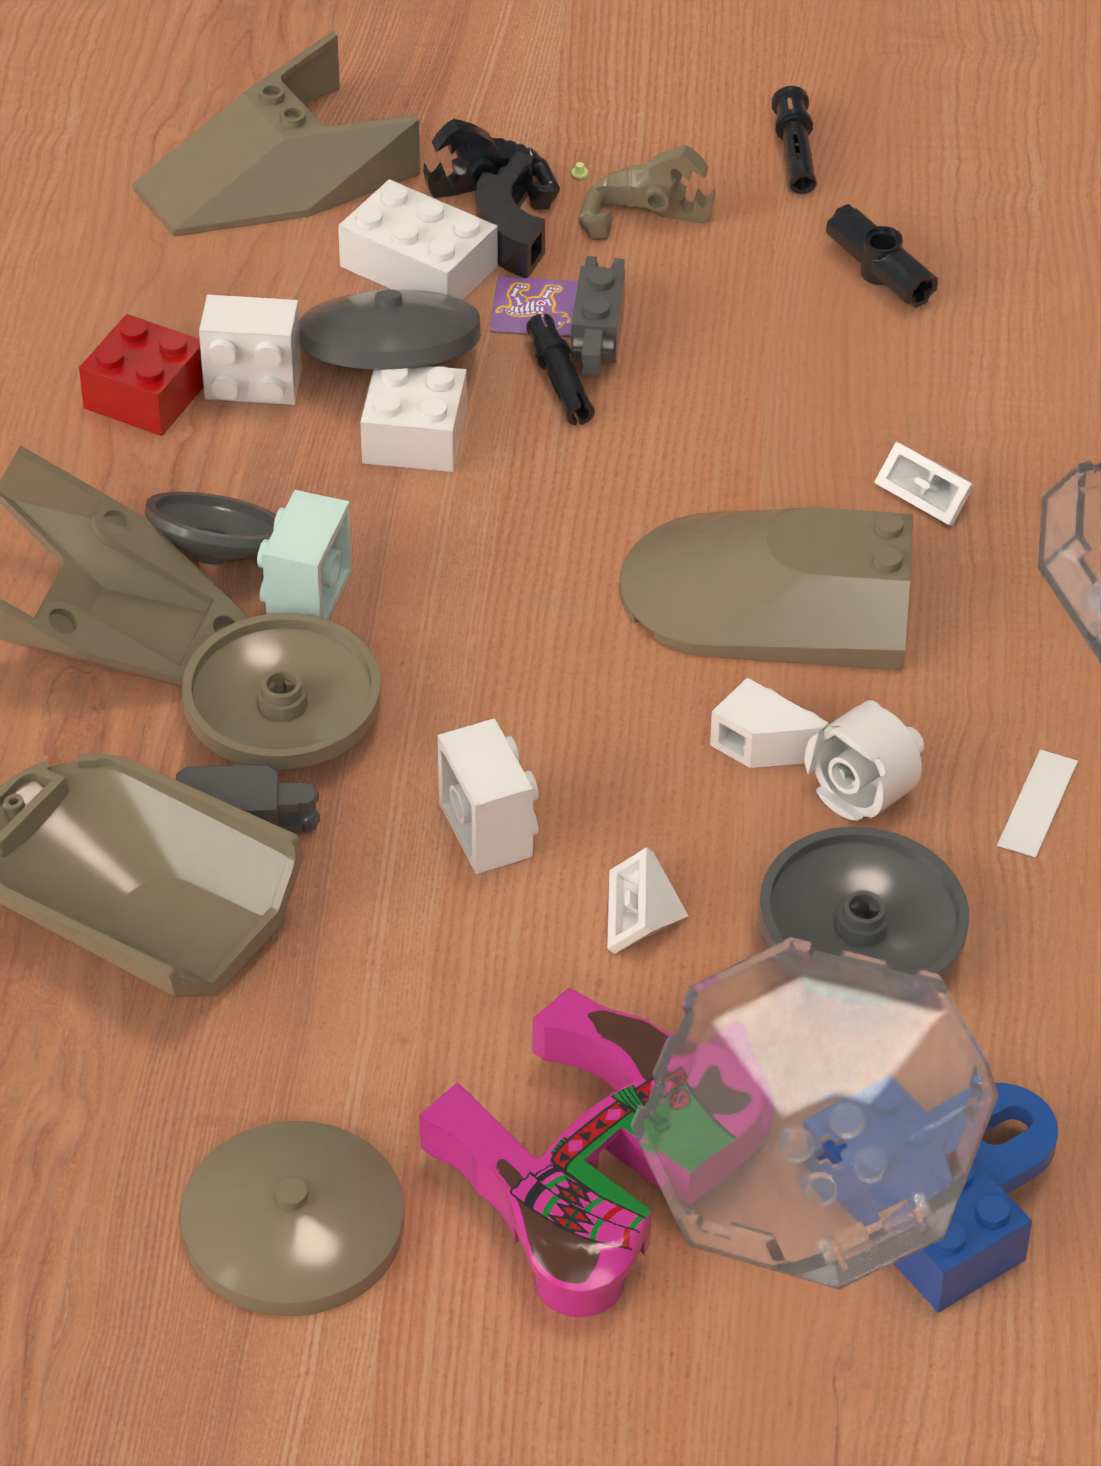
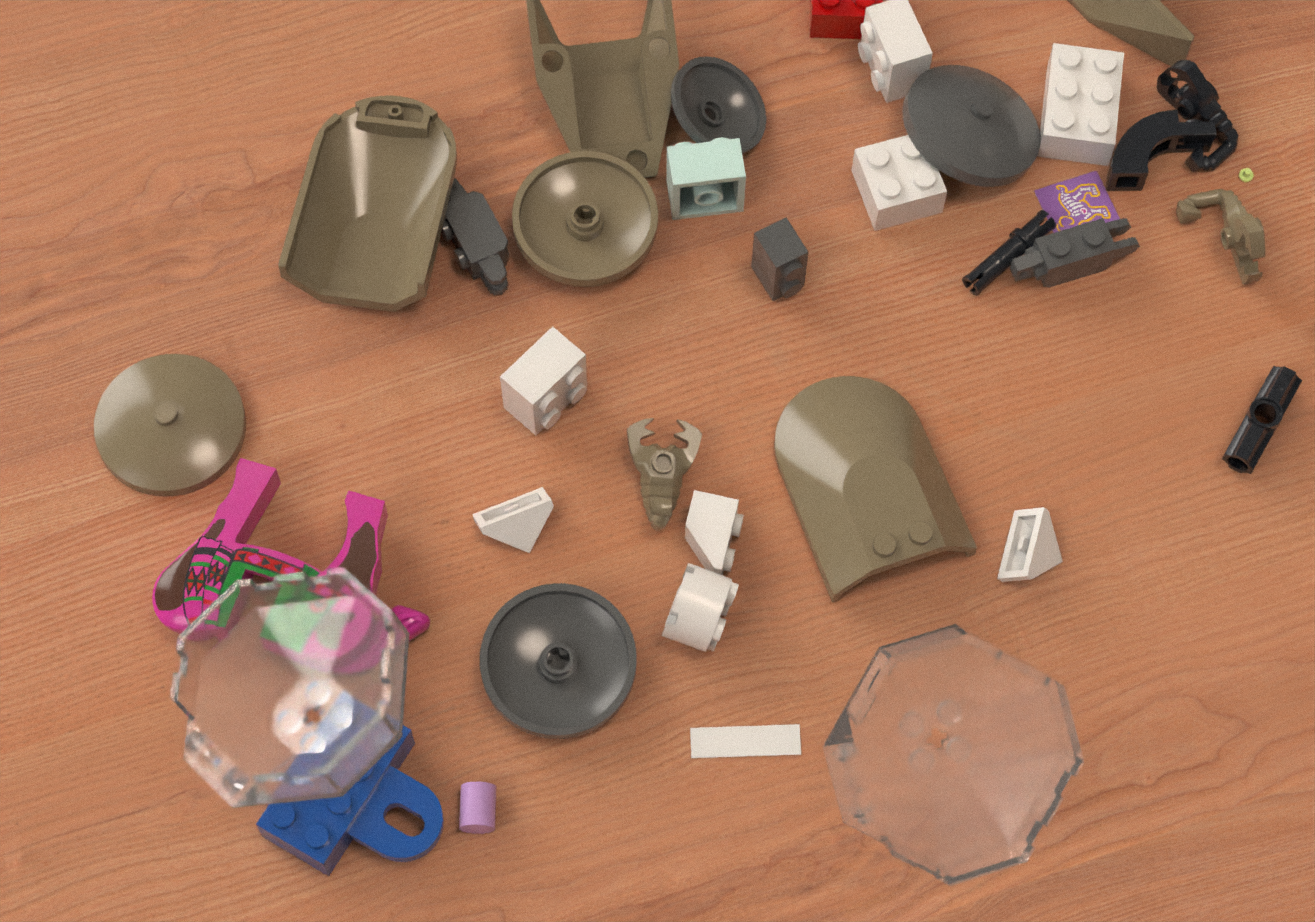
camera: 65 degrees right, 20 degrees up
none -> lavender piece [459,782,497,834]
none -> dark tan animal [626,418,702,531]
none -> dark grey brick [751,218,808,301]

